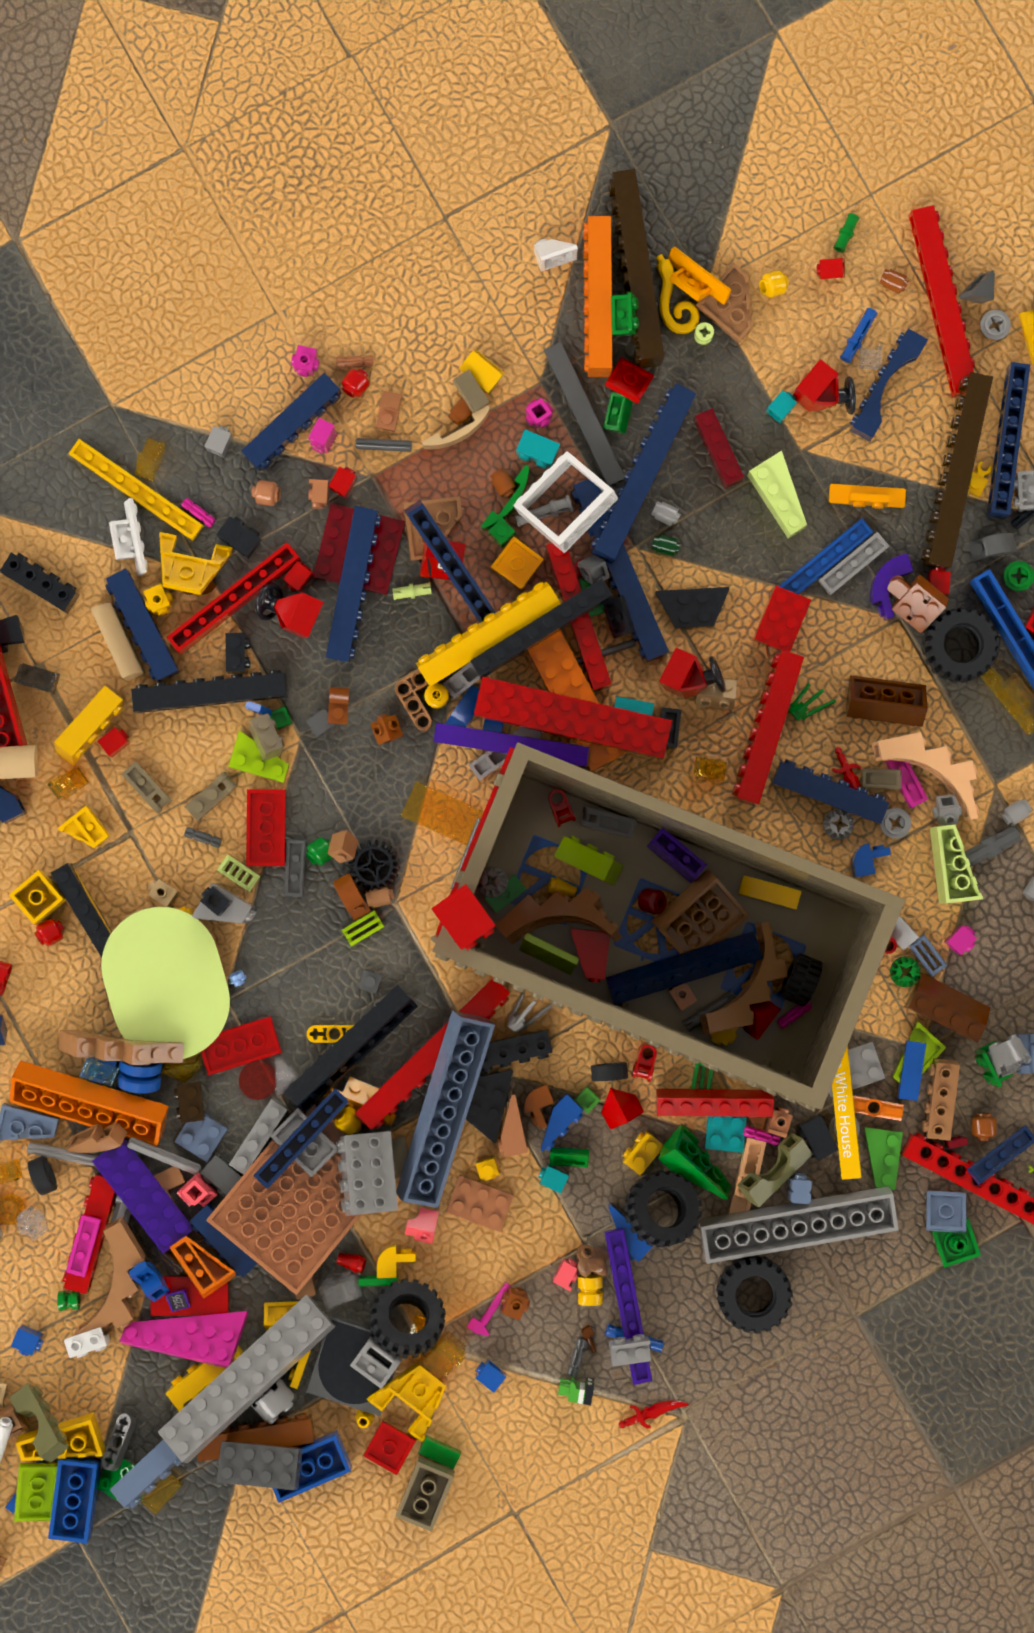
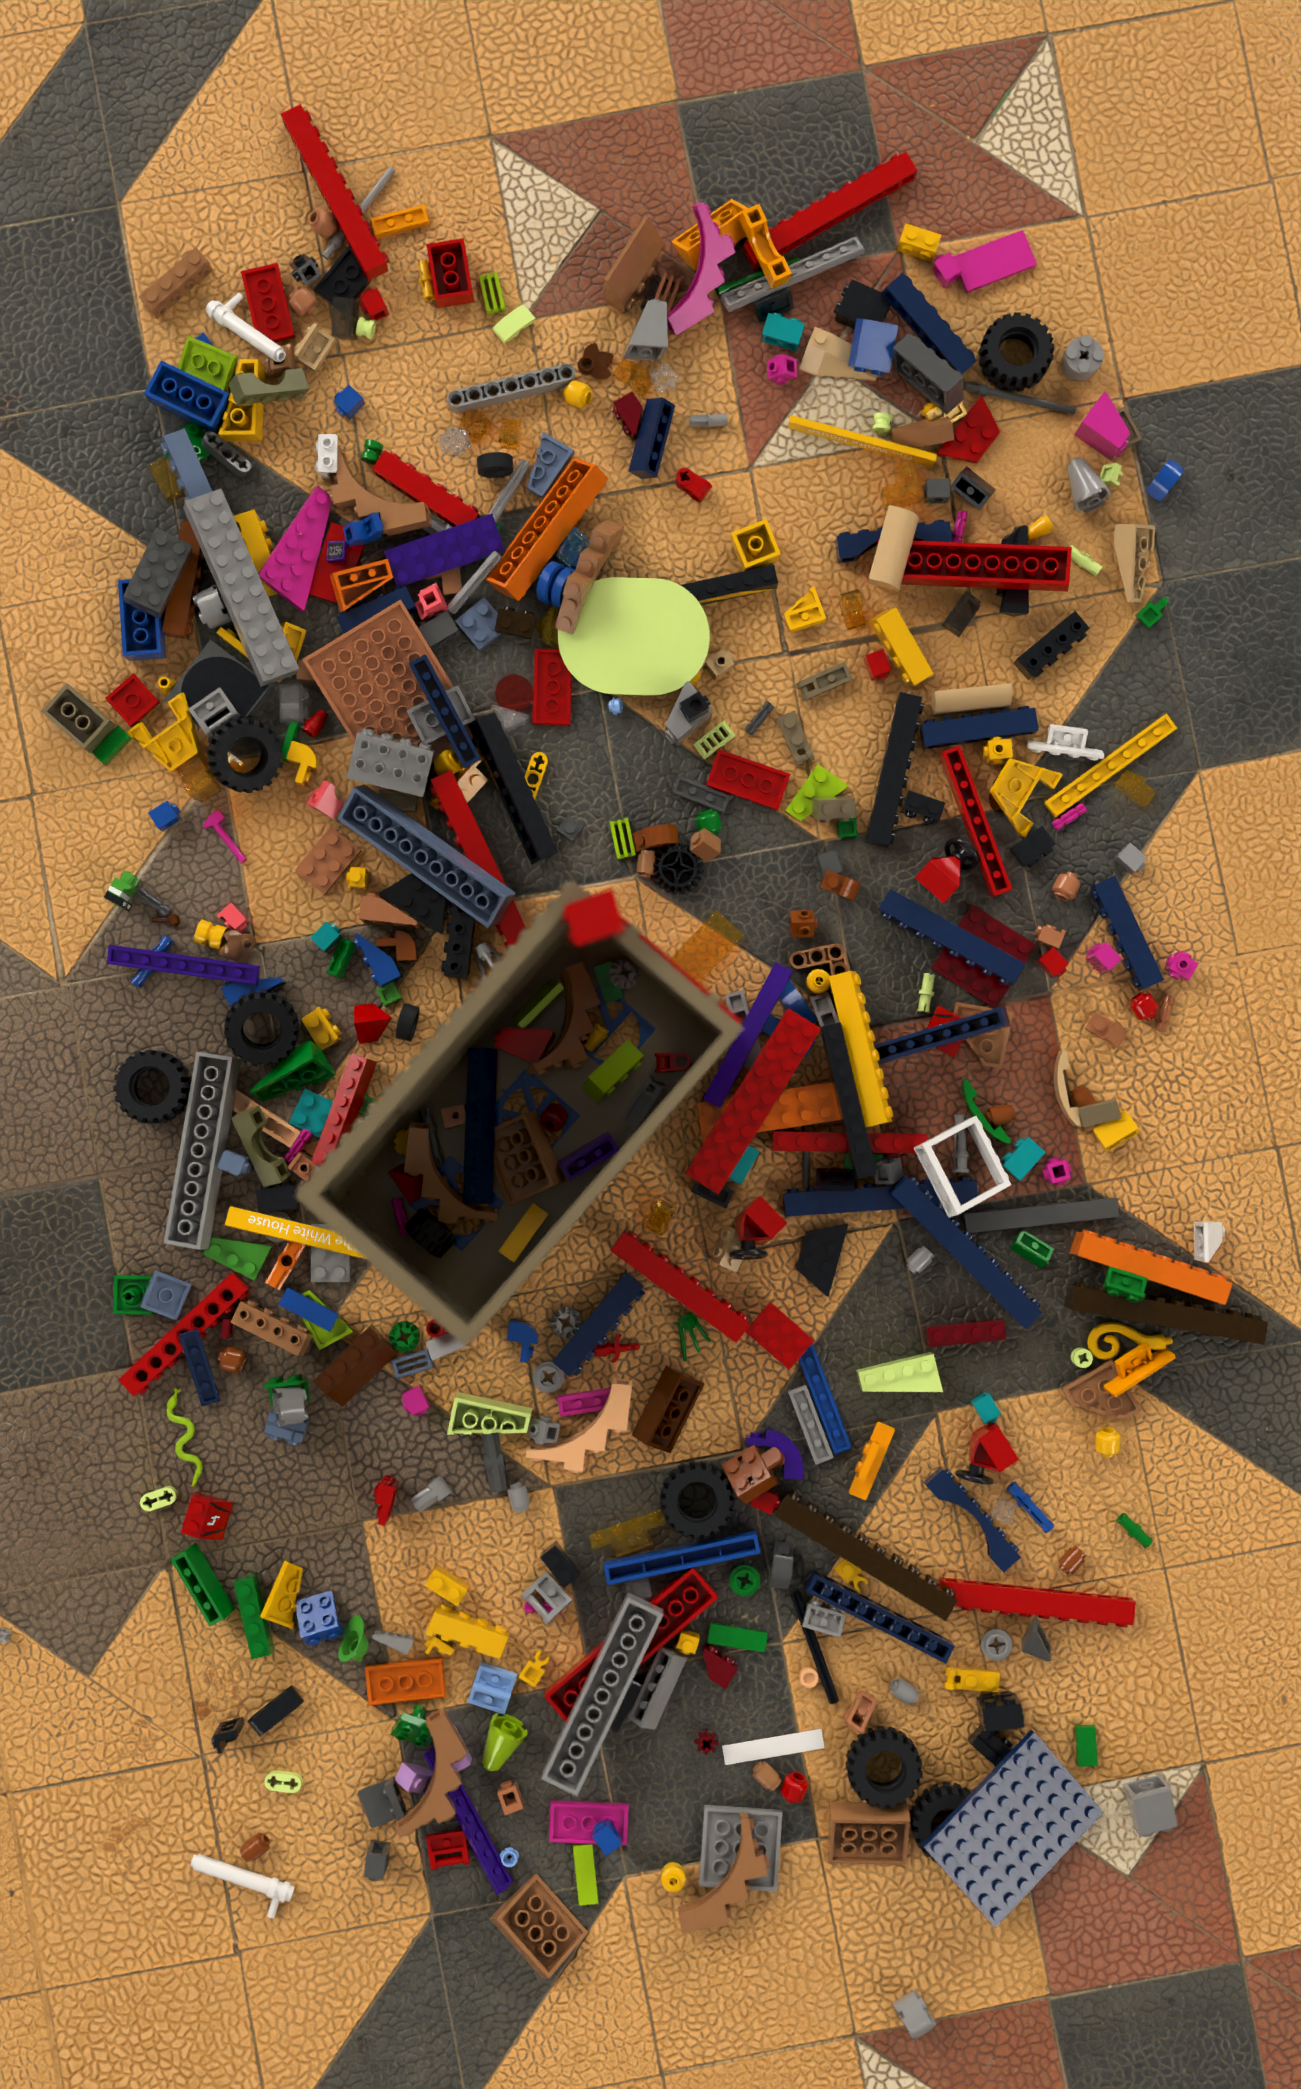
camera: 105 degrees right, 0 degrees up
red head [34,918,65,946] -> none
dark pink plate [66,1214,102,1277] -> none
medium nougat slope [67,1122,127,1153] -> none
light grey brick [229,1098,289,1175] -> none
tile [245,701,272,716] -> none
red brick [283,561,315,592] -> none
dark grey axle [355,438,412,452] -> none
green brick [488,518,515,548] -> none
light orange plate [491,537,544,590] -> none
dark orange brick [501,1286,530,1320] -> none
red plate [605,357,655,404] -> none
light grey bracket [609,1334,651,1366] -> none
red piece [618,1400,689,1429] -> none
red piece [632,1043,657,1082] -> none
dark green brick [651,535,680,557] -> none
red brick [816,258,845,279] -> none
dark tan tile [862,768,902,789] -> none

